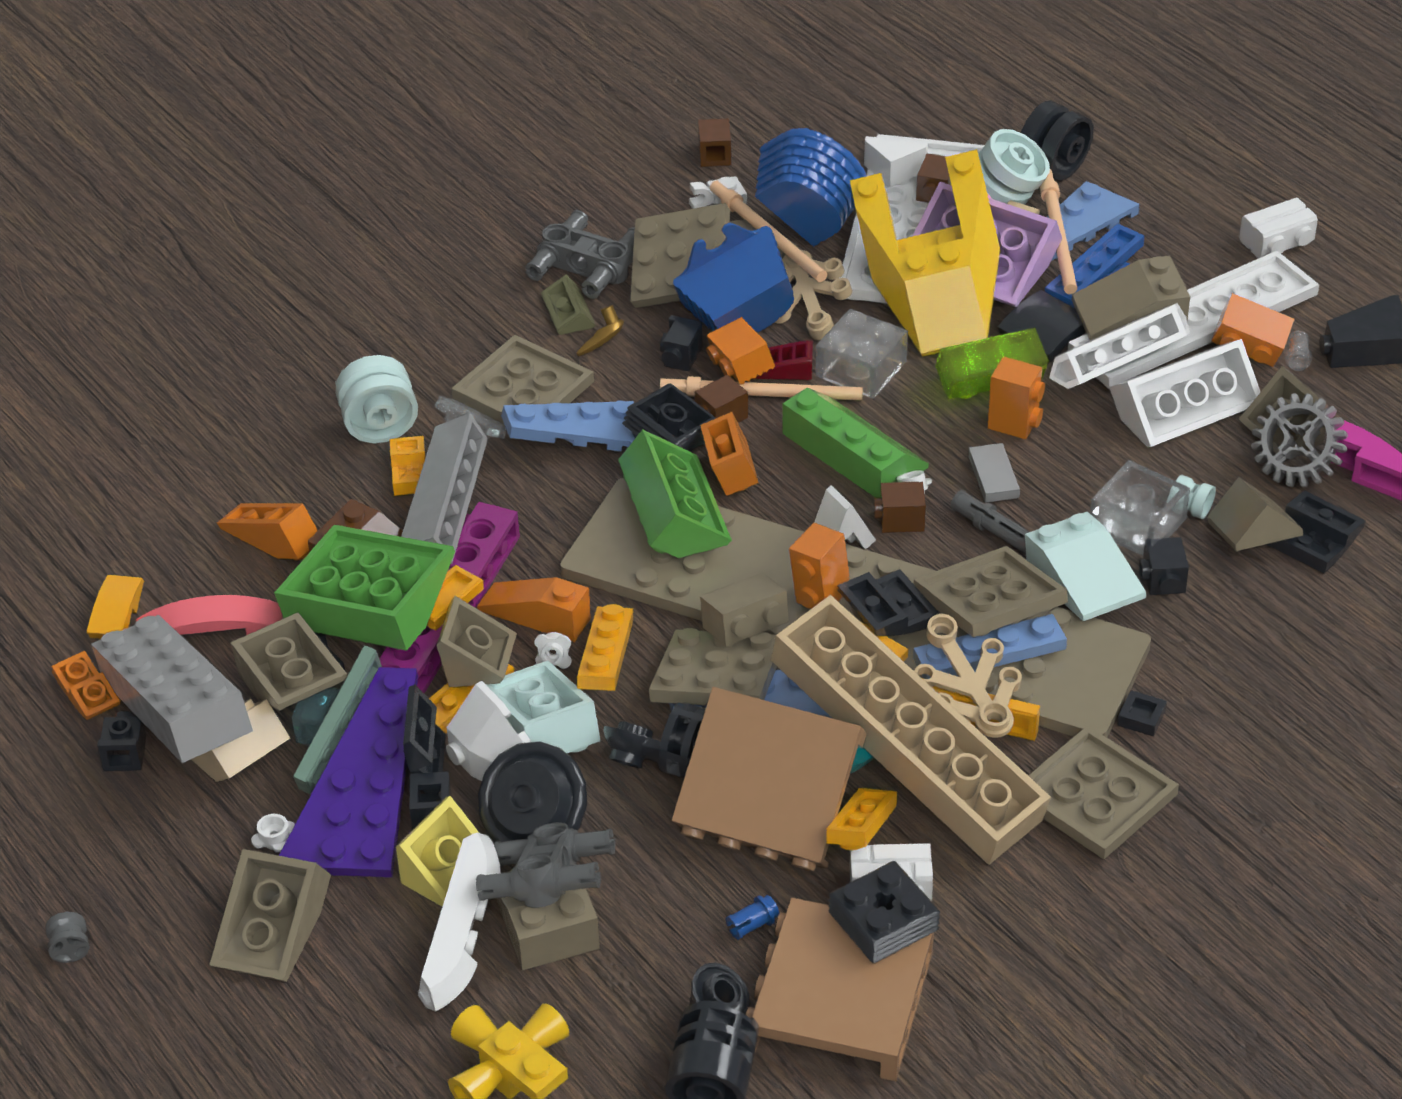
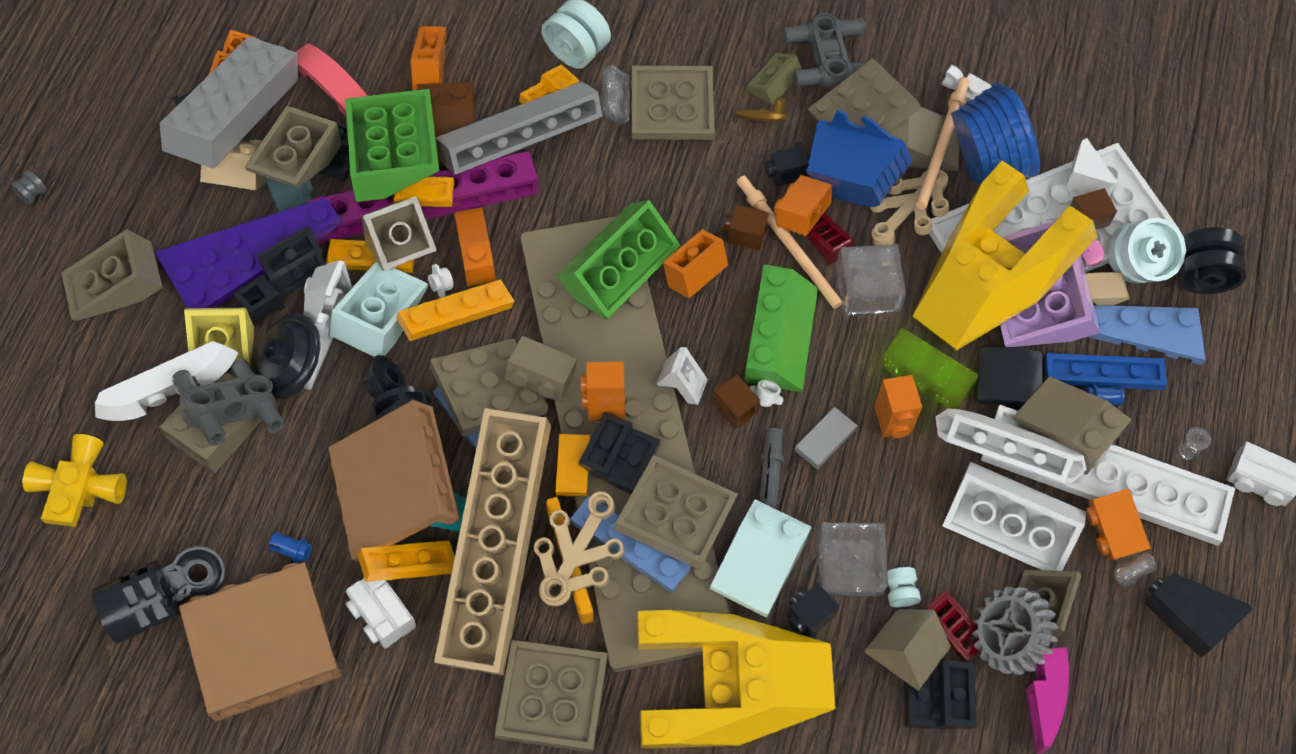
camera: 50 degrees right, 20 degrees up
light orange slope [87,575,144,639] -> none
white plate [251,814,295,852] -> none
sand green tile [293,645,382,794] -> none
medium blue wing [501,401,635,451] -> none
black brick [622,383,716,451] -> none
reddish brown brick [698,118,731,167] -> none
black brick [828,861,940,963] -> none
light nougat bar [1040,169,1077,294] -> none
black tile [1118,690,1167,737] -> none
none -> yellow wedge [637,610,835,749]
none -> dark red slope [925,590,980,662]
none -> clear pin [1179,427,1211,459]

